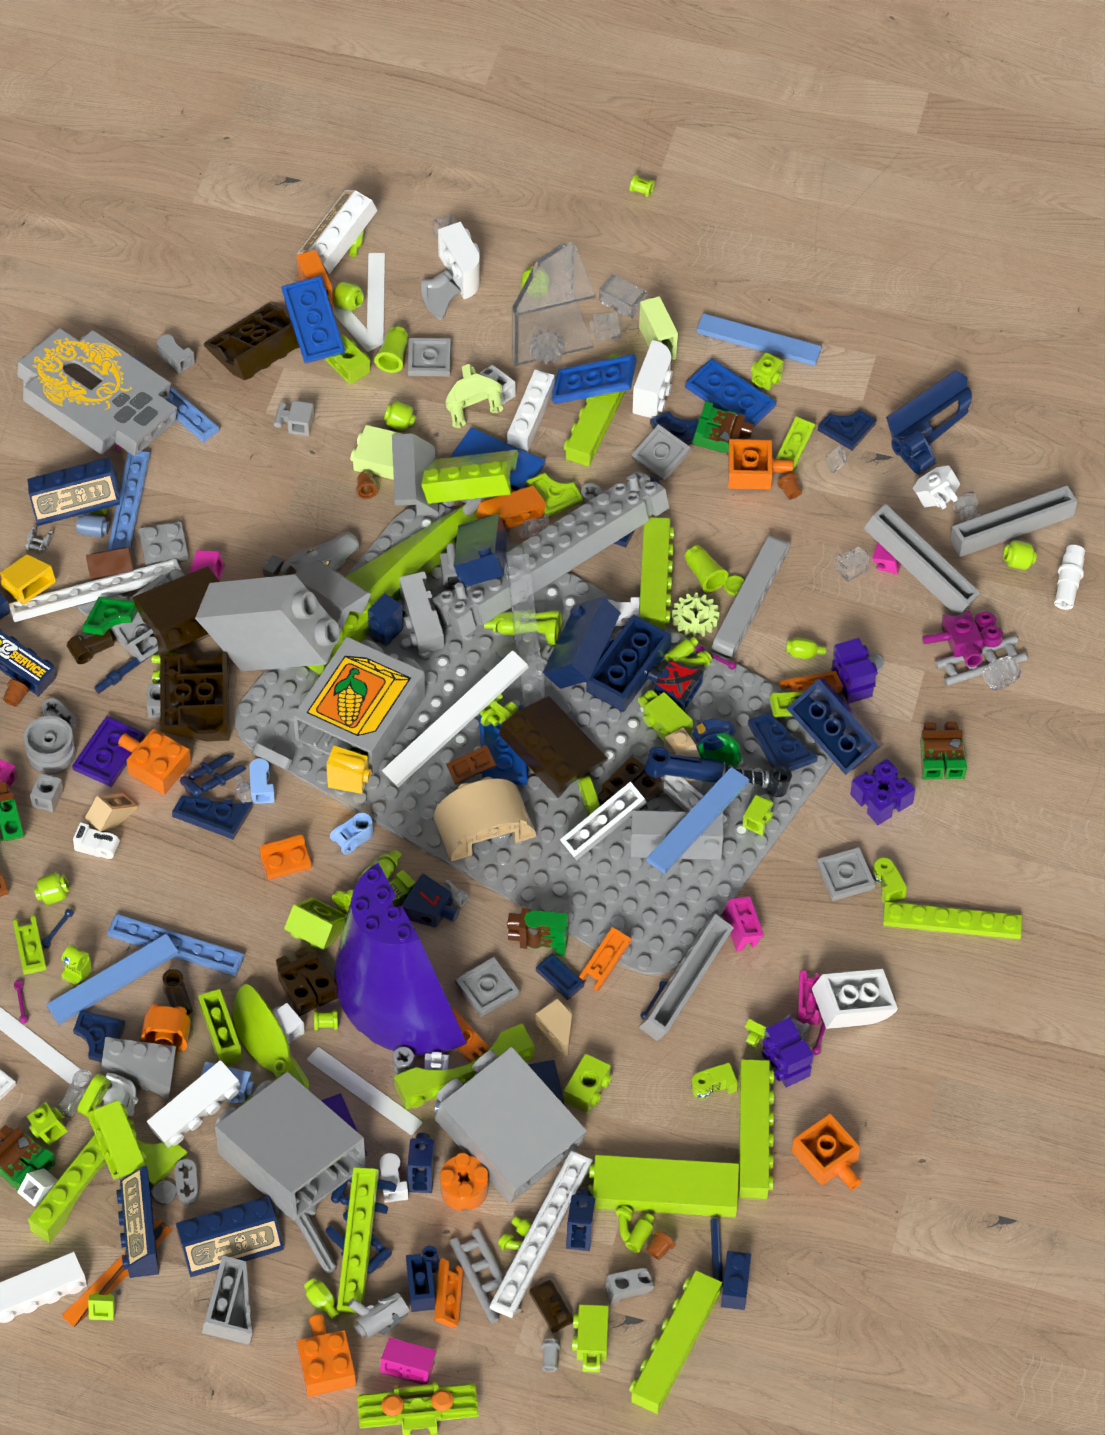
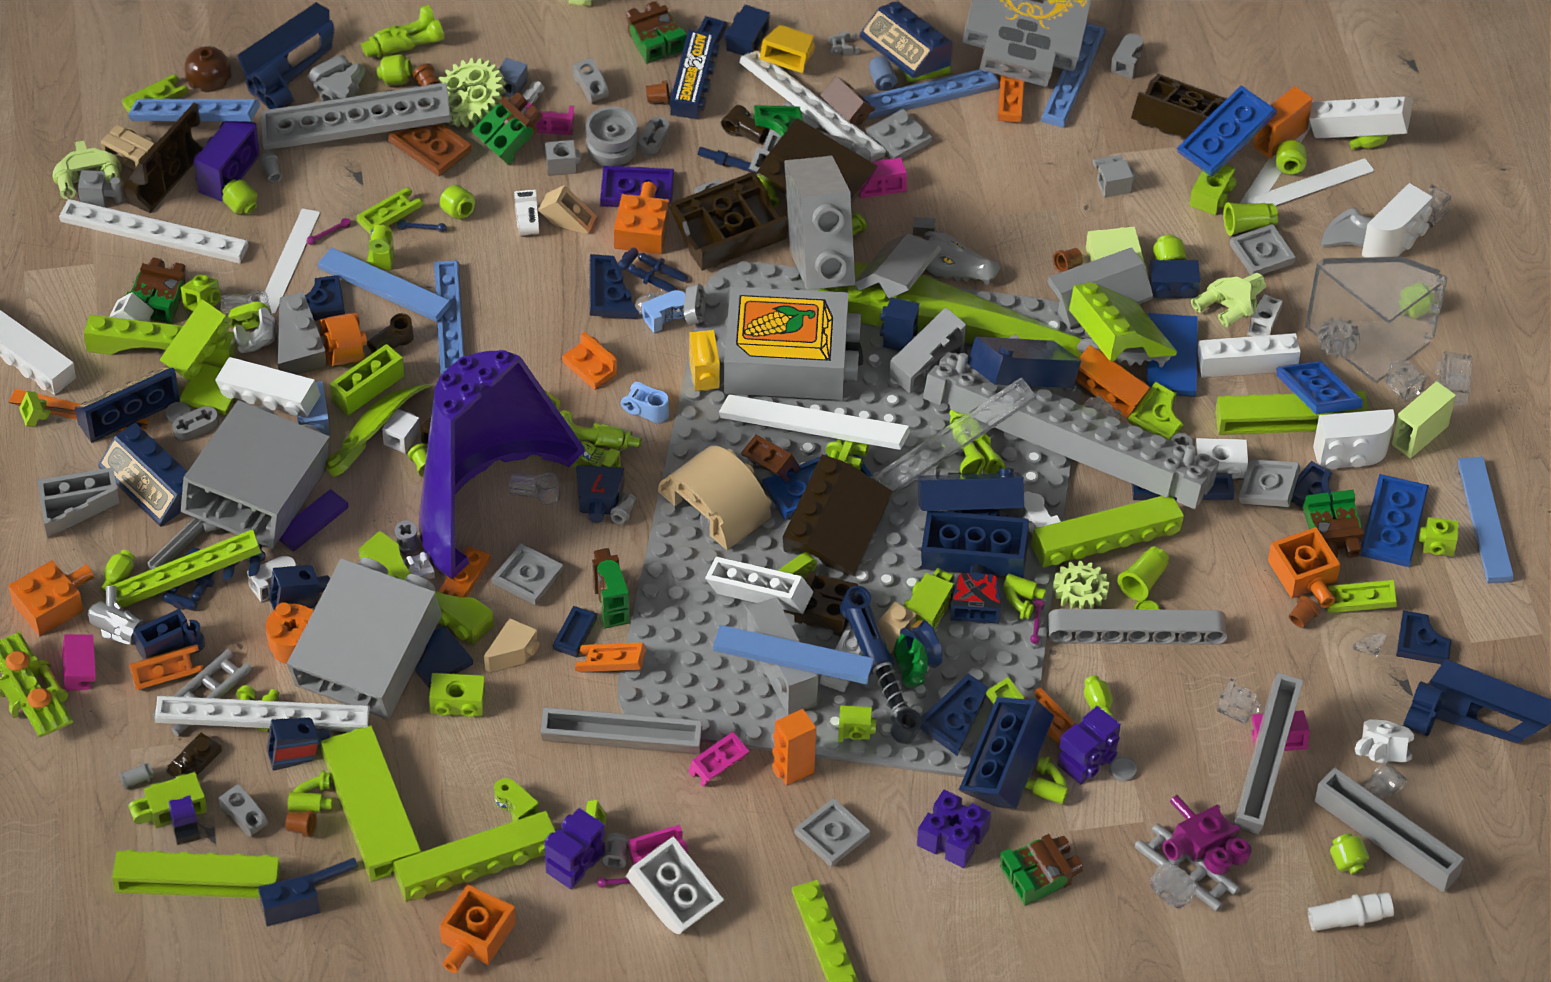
camera: 65 degrees right, 5 degrees down
white sticker [307,1047,423,1135] -> none
lime leg [873,858,907,904] -> none
none -> leg [168,795,201,845]
none -> orange brick [772,709,816,785]
none -> orange hinge [998,75,1024,122]
none -> lime plant [1025,756,1069,805]
none -> dark blue brick [1148,260,1201,298]
none -> white brick [1195,438,1248,479]

